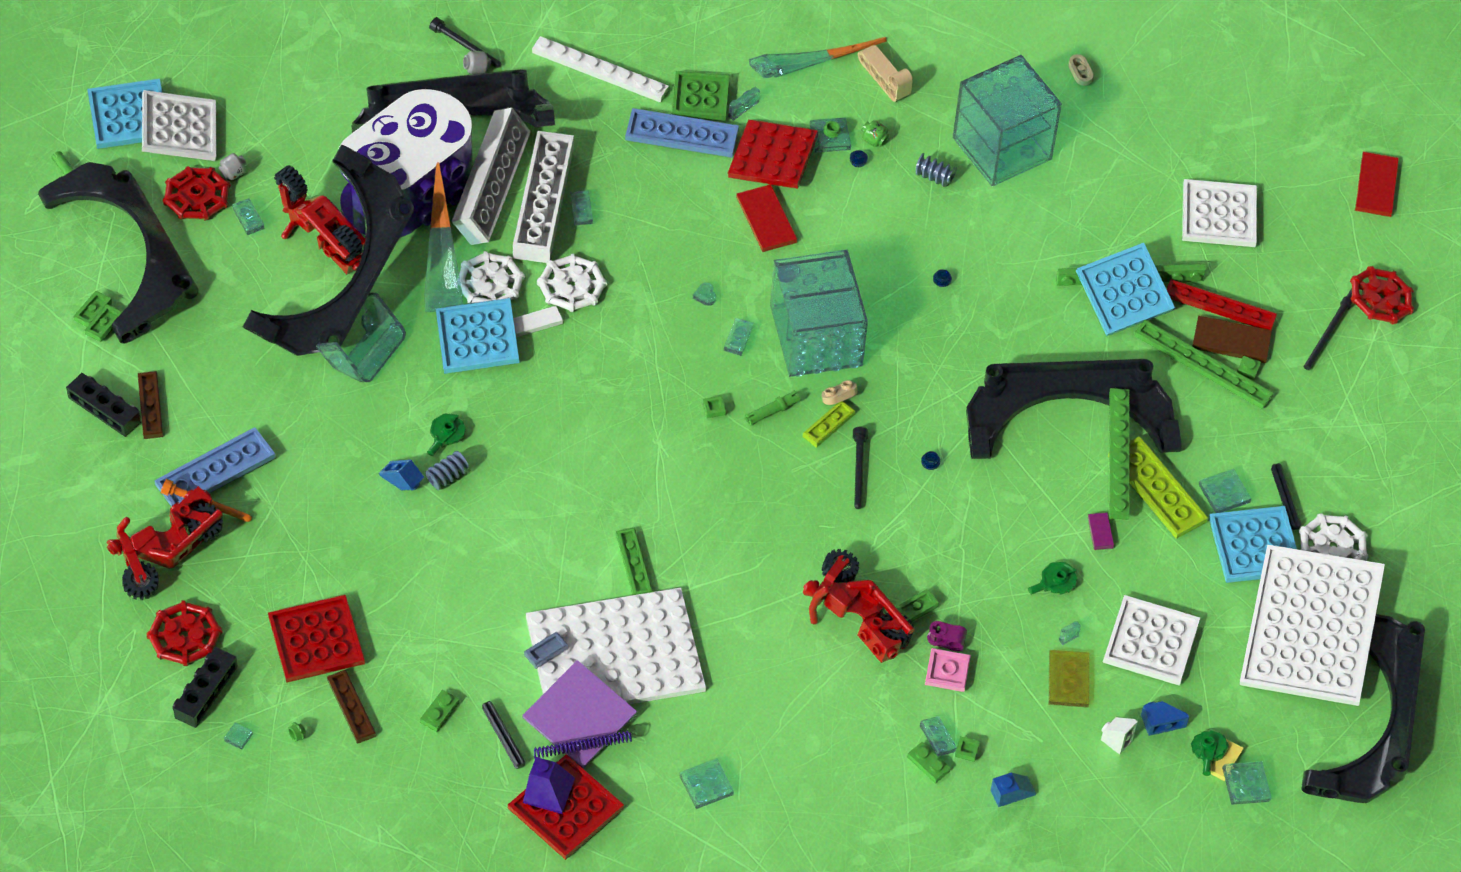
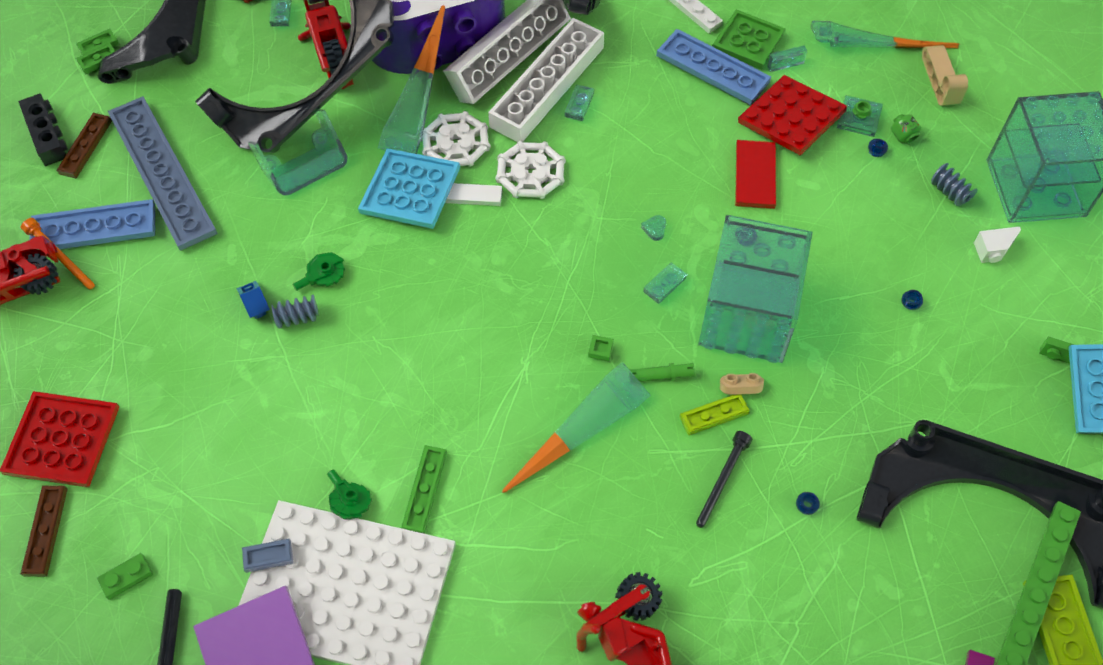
camera: 30 degrees right, 5 degrees up
none -> sand blue plate [108,97,218,251]
none -> green piece [327,469,372,520]
none -> clear light blue plate [502,362,651,492]
none -> white slope [974,227,1021,263]

